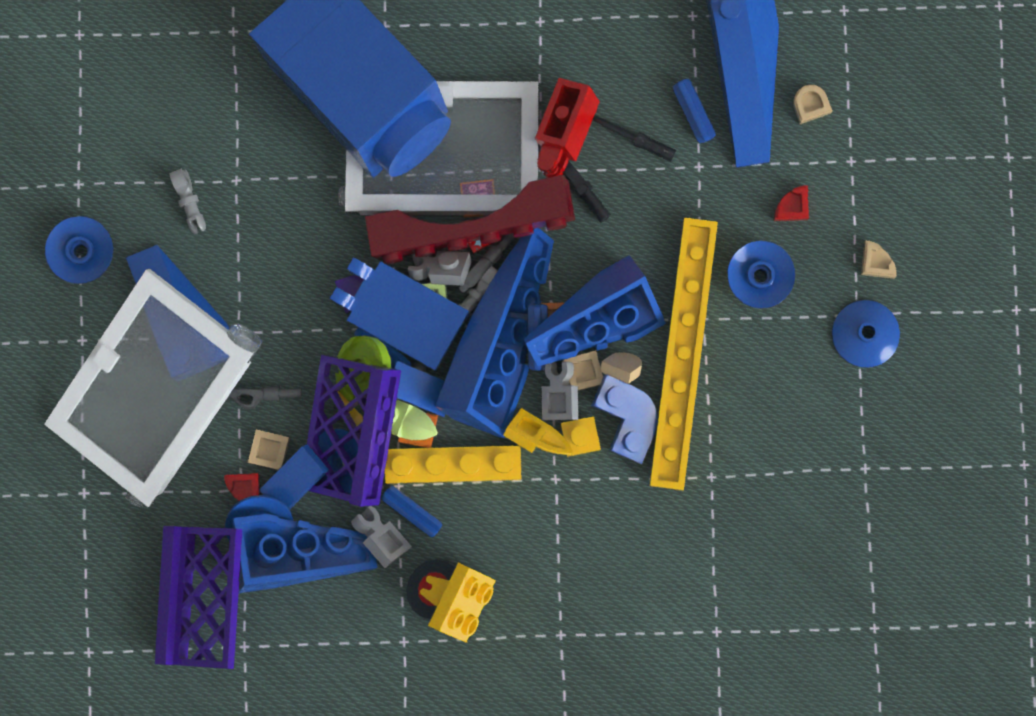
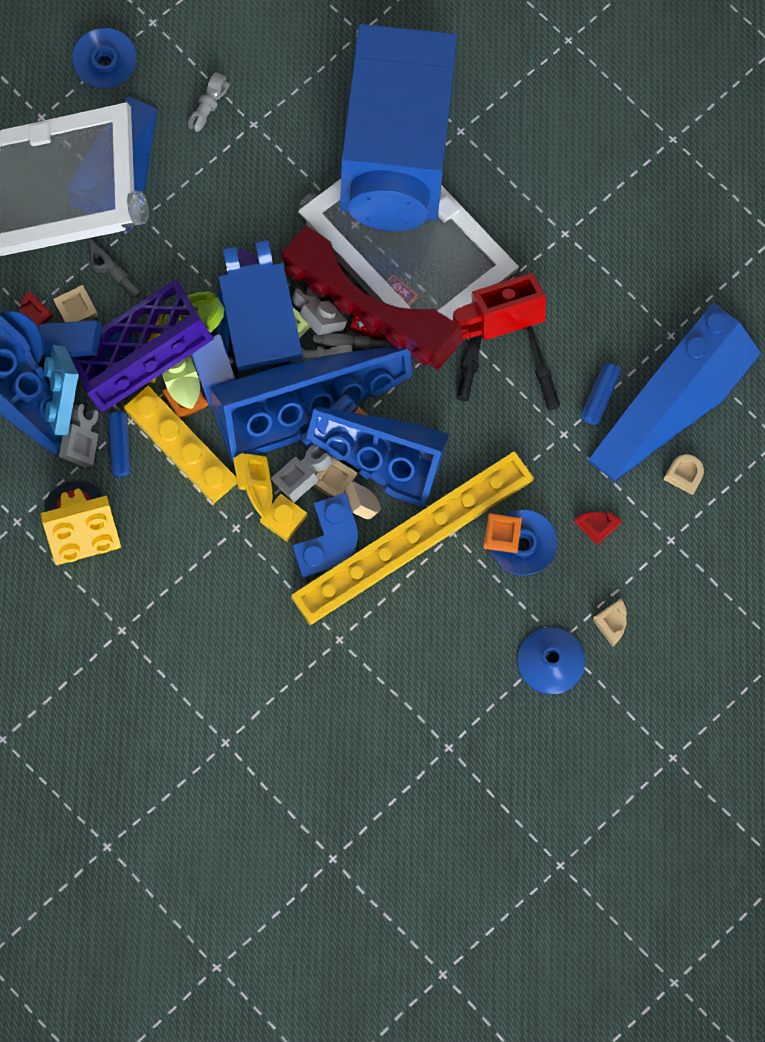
camera: 45 degrees right, 10 degrees down
none -> dark azure plate [44,345,78,435]
none -> orange tile [484,513,522,553]

